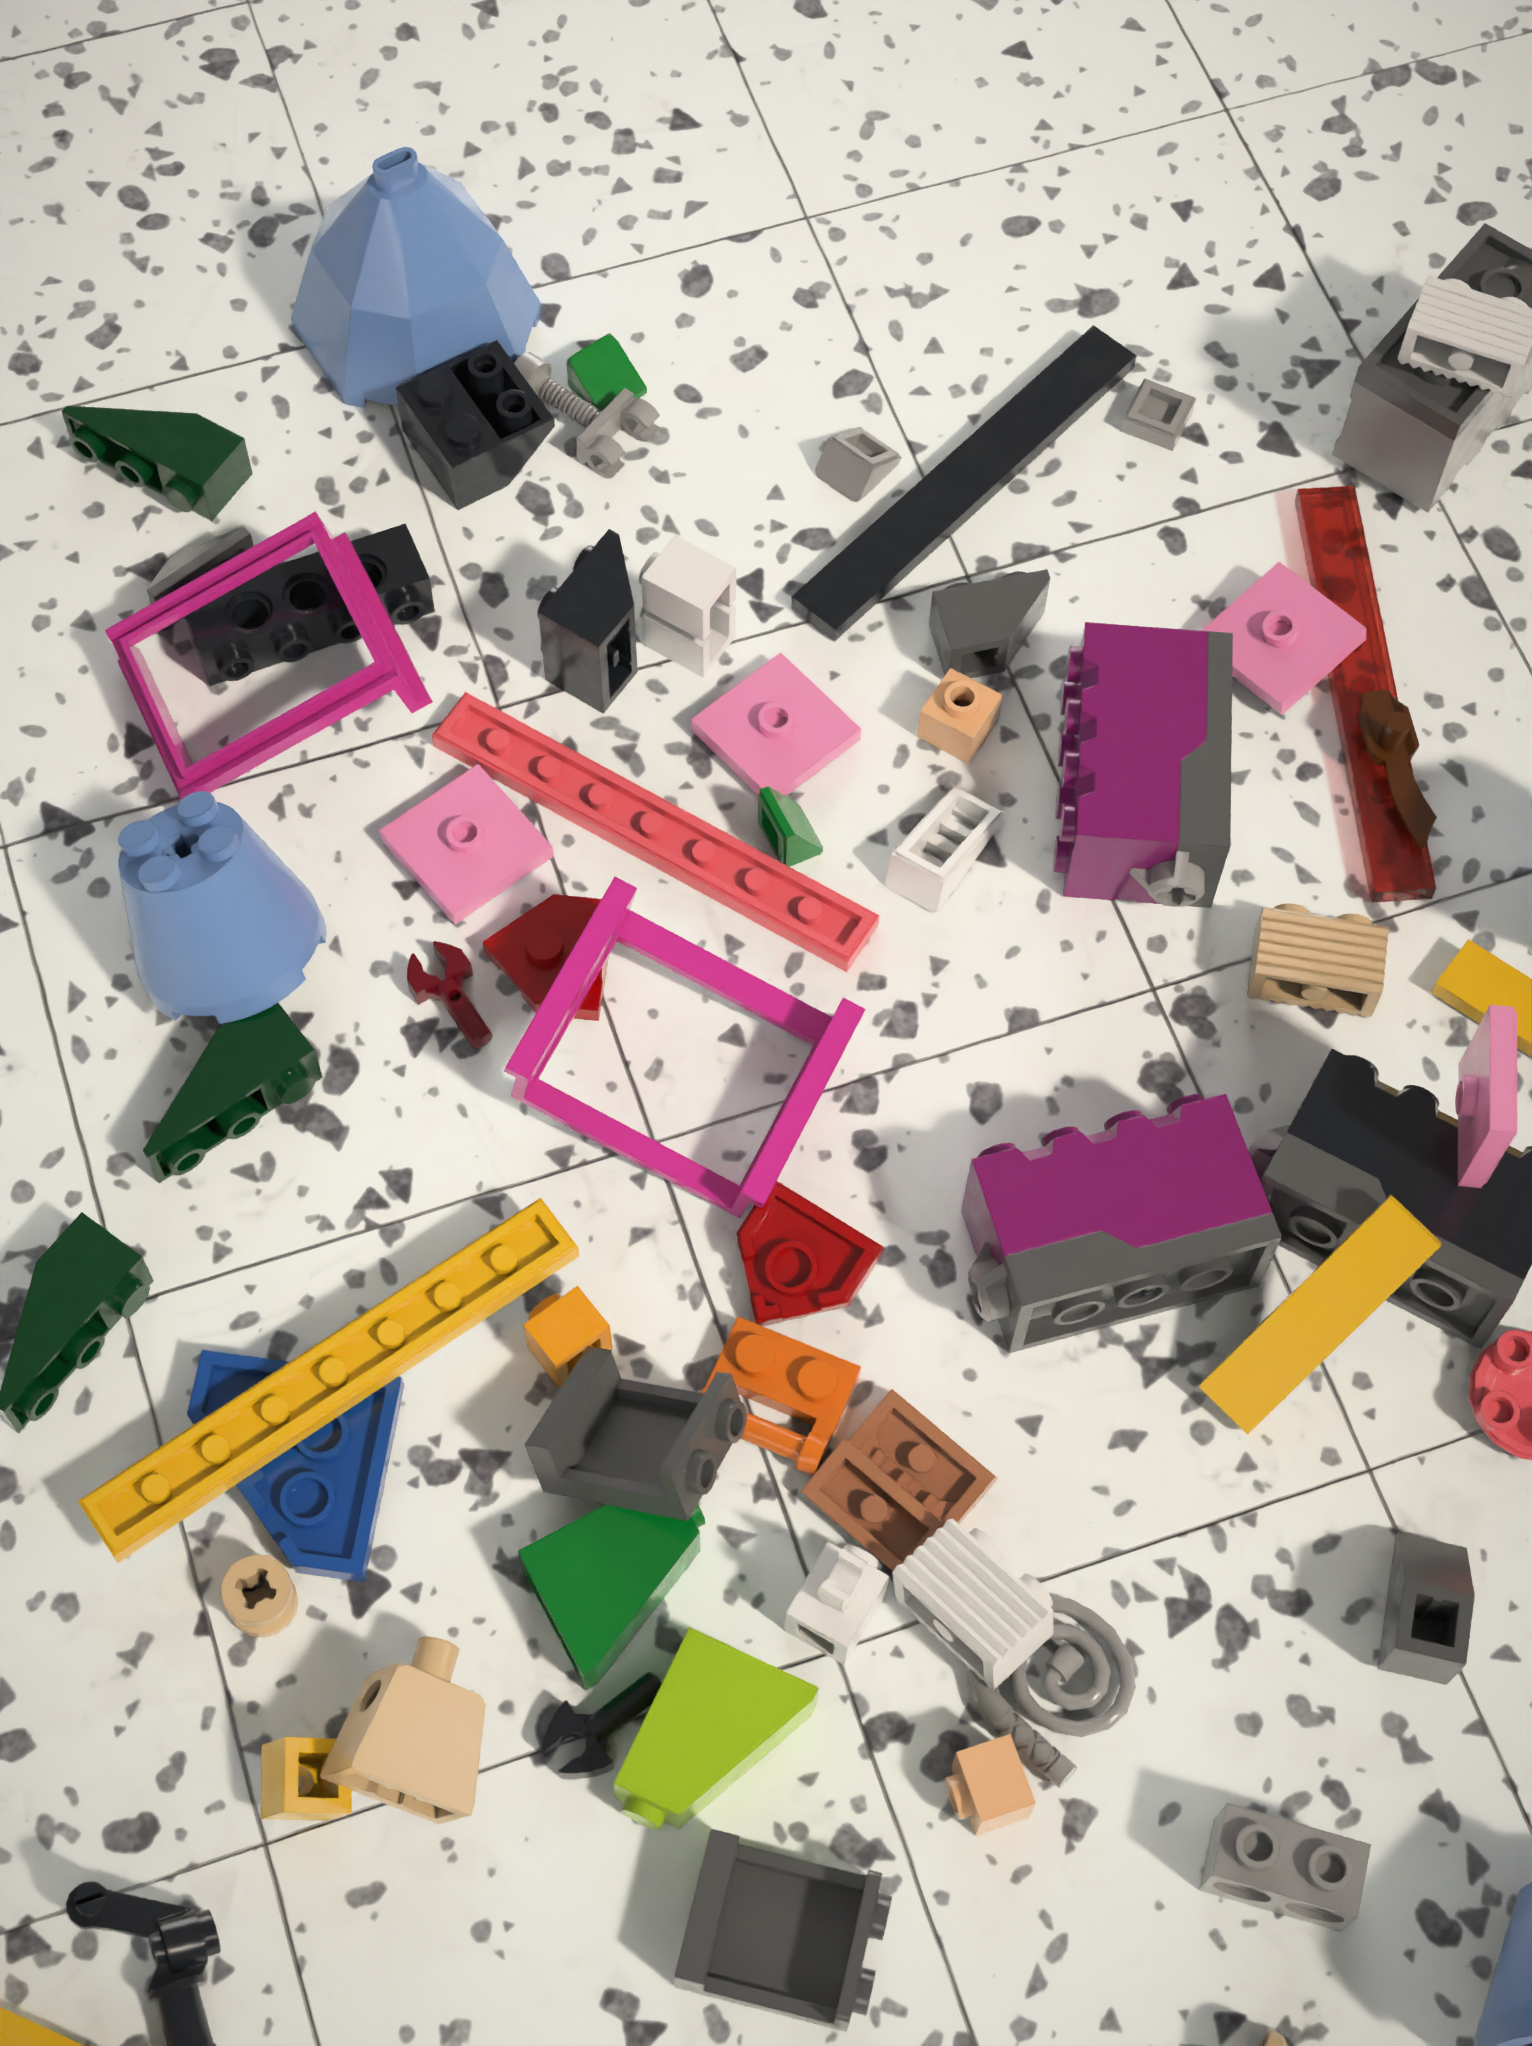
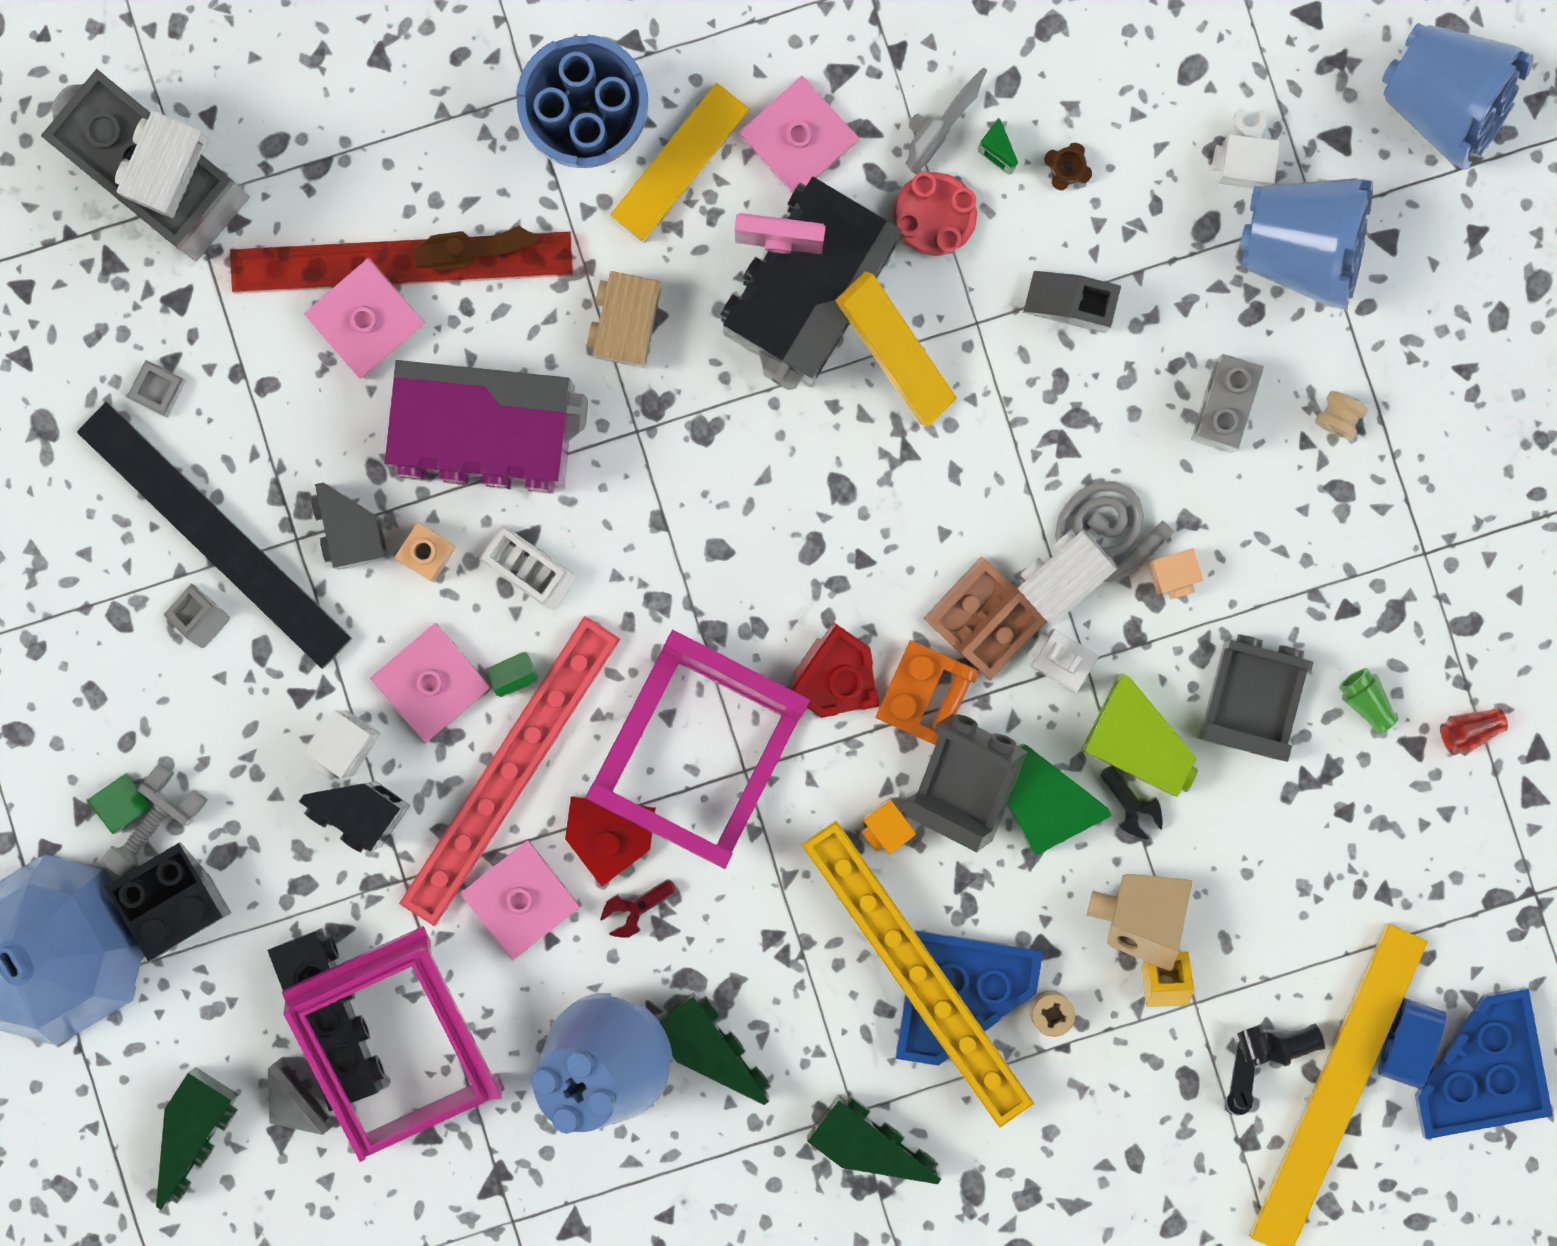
camera: 90 degrees left, 25 degrees up
piece [961,1094,1282,1353] -> none

